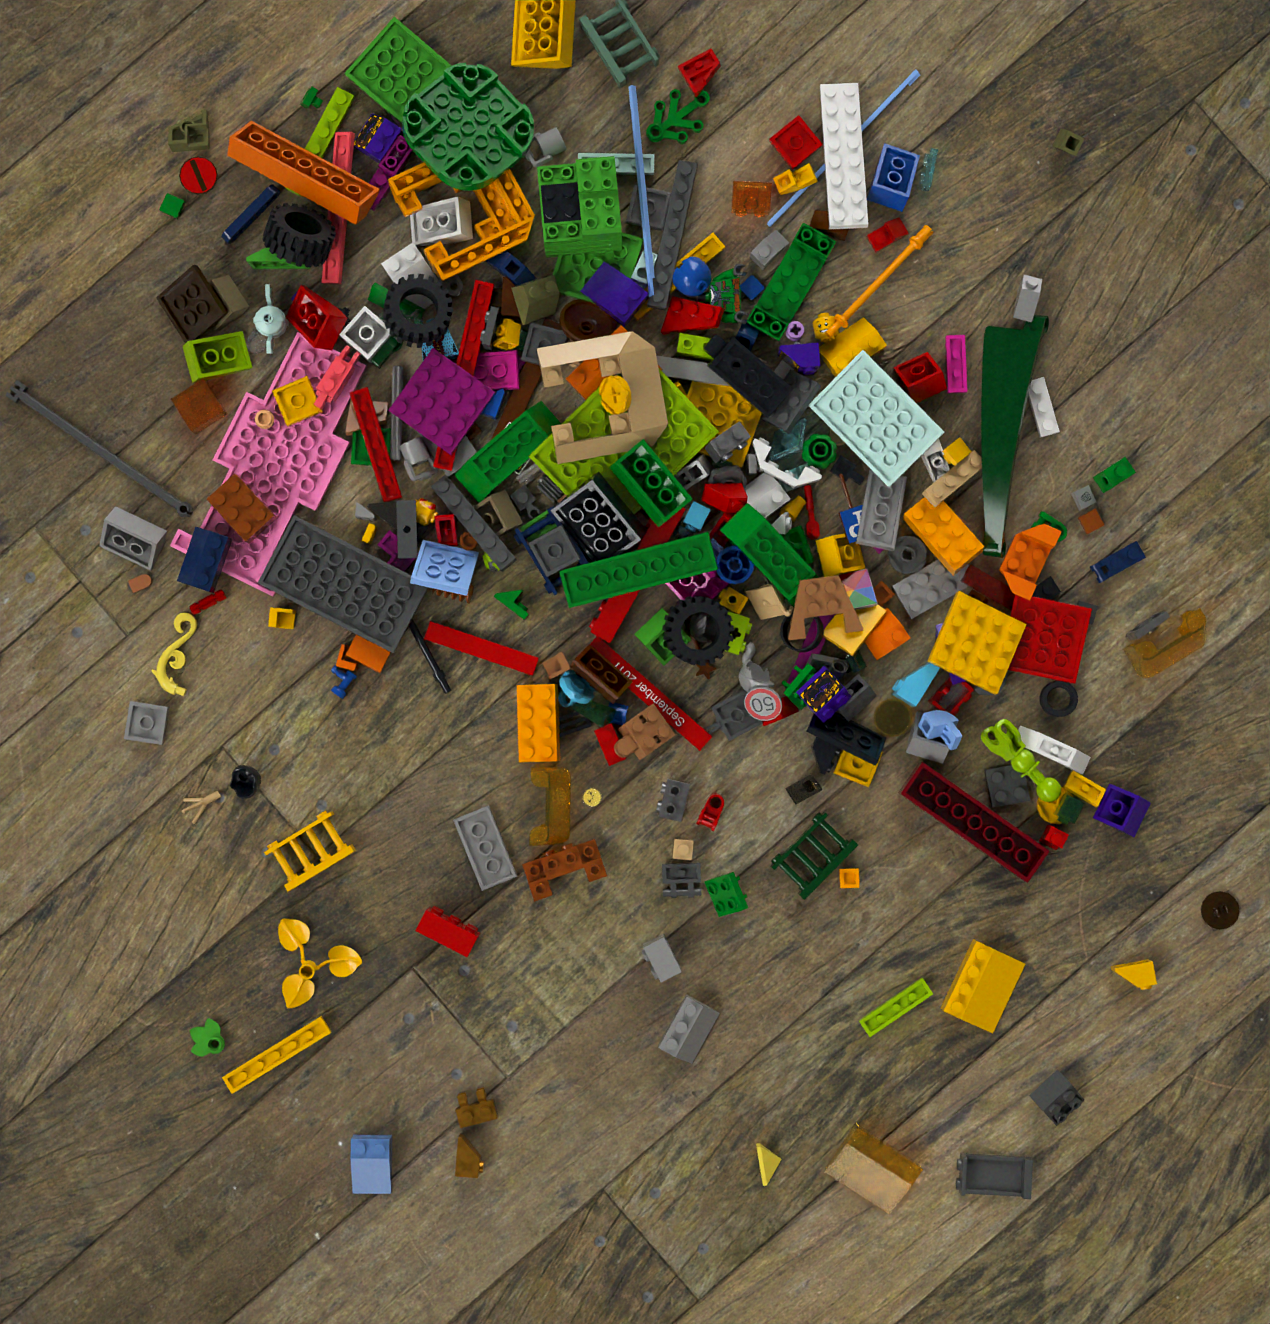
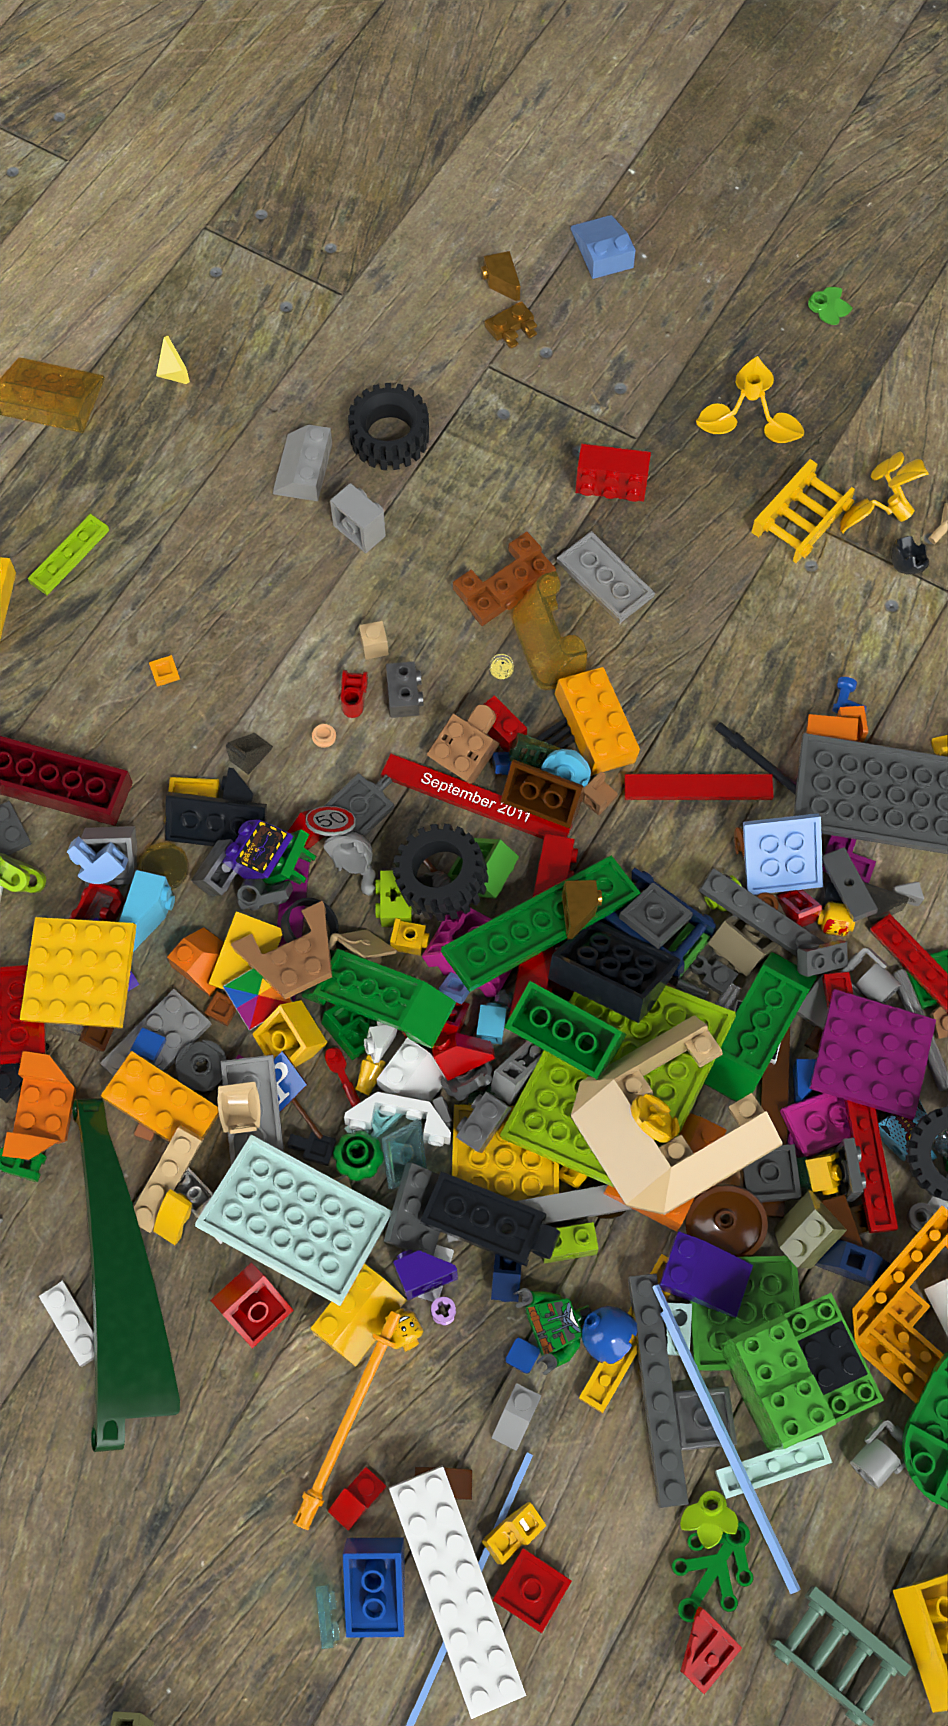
camera: 160 degrees right, 20 degrees down
yellow plate [222,1016,331,1094] -> none
yellow tile [362,523,378,544] -> none
green slope [494,590,529,620] -> none
red wing [661,296,724,335] -> none
dark grey plate [662,863,702,898] -> none
green plate [704,872,748,917] -> none
blue cylinder [716,546,754,585] -> none
clear orange slope [731,181,772,217] -> none
green slope [747,223,836,341] -> none
dark green fence [771,812,858,900] -> none
clear green tile [843,650,867,673] -> none
dark pink plate [945,335,967,394] -> none
clear red tile [961,565,1015,609] -> none
light grey slope [1013,275,1042,322] -> none
none -> blue tile [130,1027,166,1063]
none -> tan piece [217,1082,261,1134]
none -> light nougat plate [312,724,336,748]
none -> black tyre [348,383,429,470]
none -> pearl gold slope [562,880,602,939]
none -> lime plate [680,1491,738,1549]
none -> dark grey plate [797,940,848,977]
none -> yellow plant [840,451,929,535]

